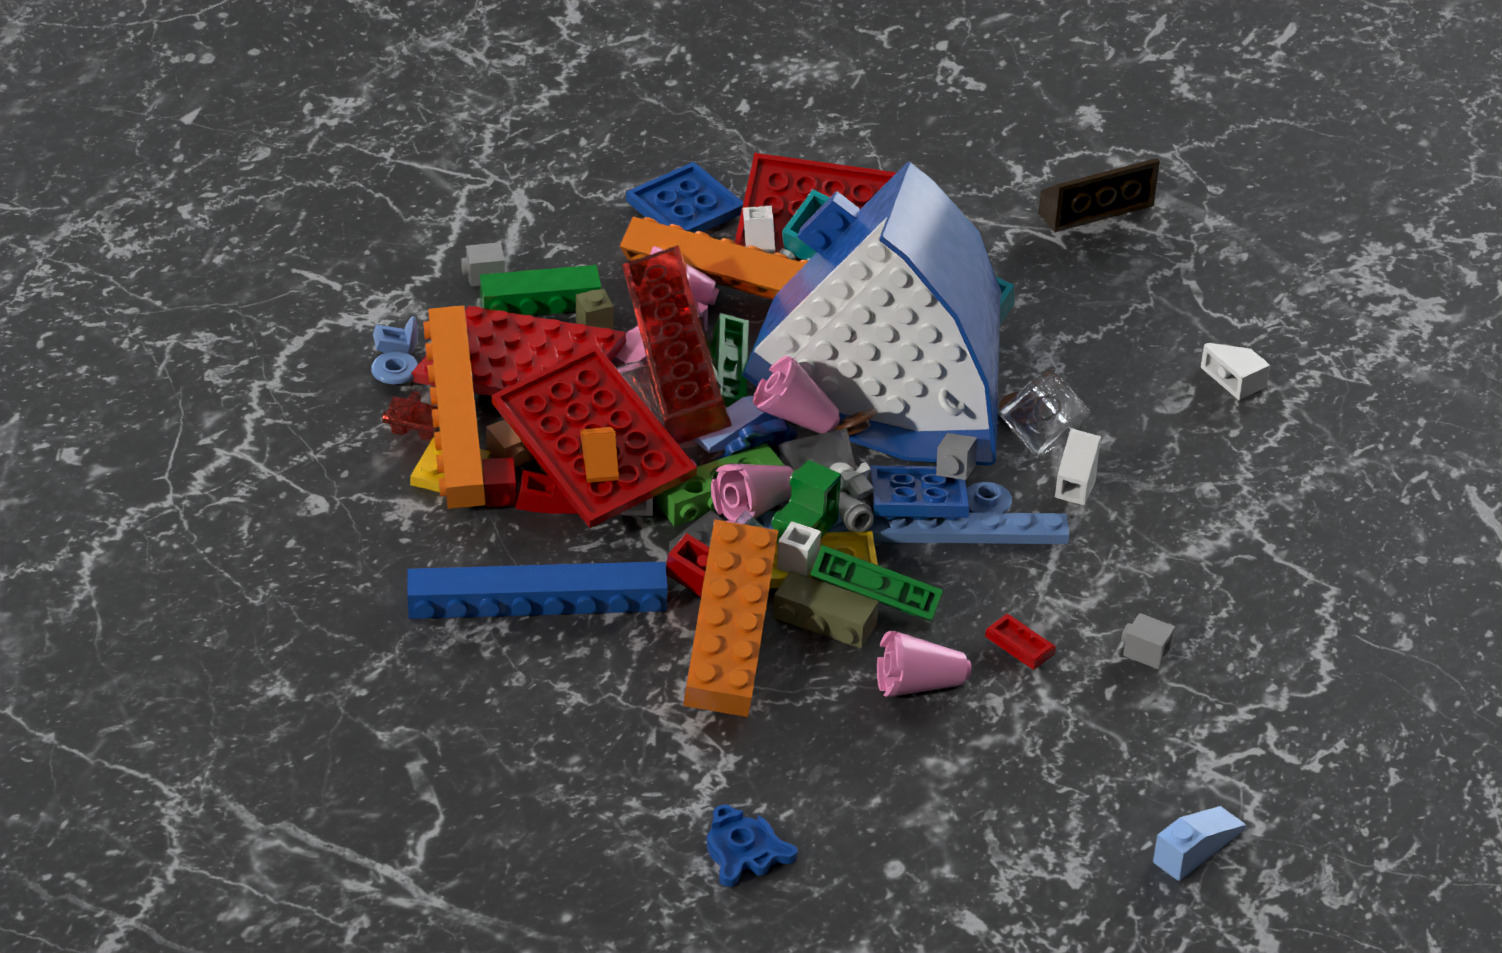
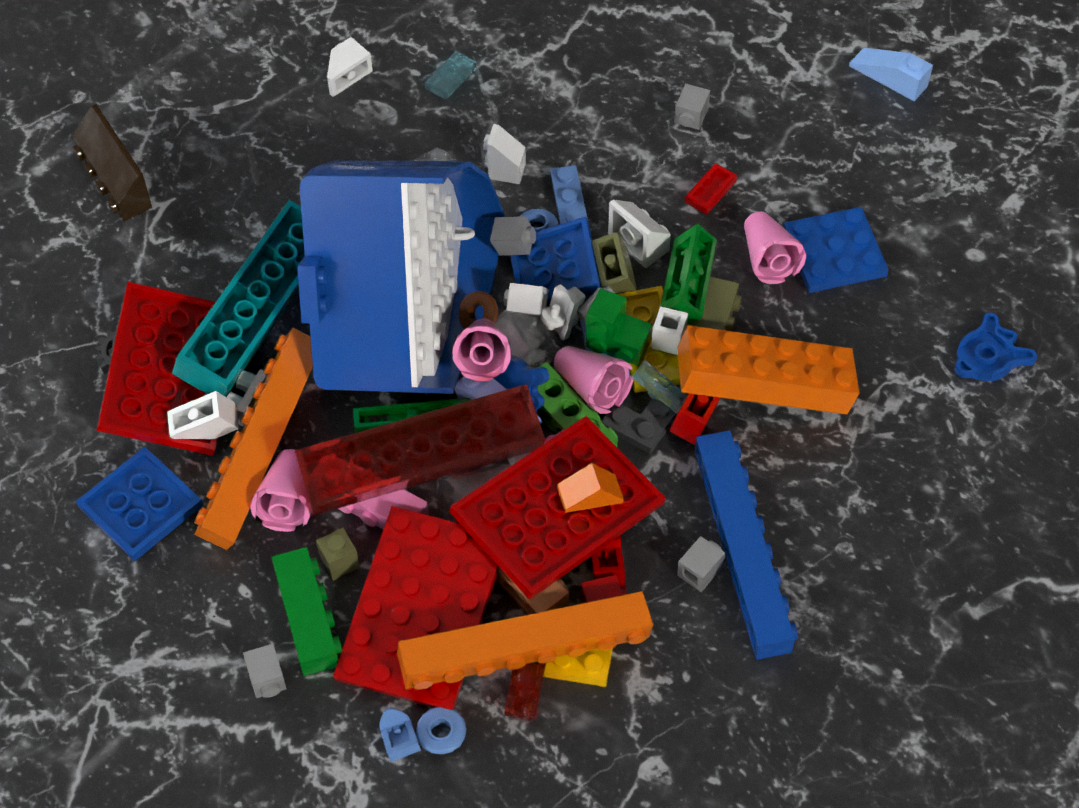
camera: 95 degrees left, 15 degrees up
none -> clear light blue plate [425,51,477,99]
none -> white brick [504,283,549,317]
none -> olive brick [592,232,637,294]
none -> white slope [608,200,671,268]
none -> light grey brick [677,536,725,592]
none -> blue plate [783,207,889,293]

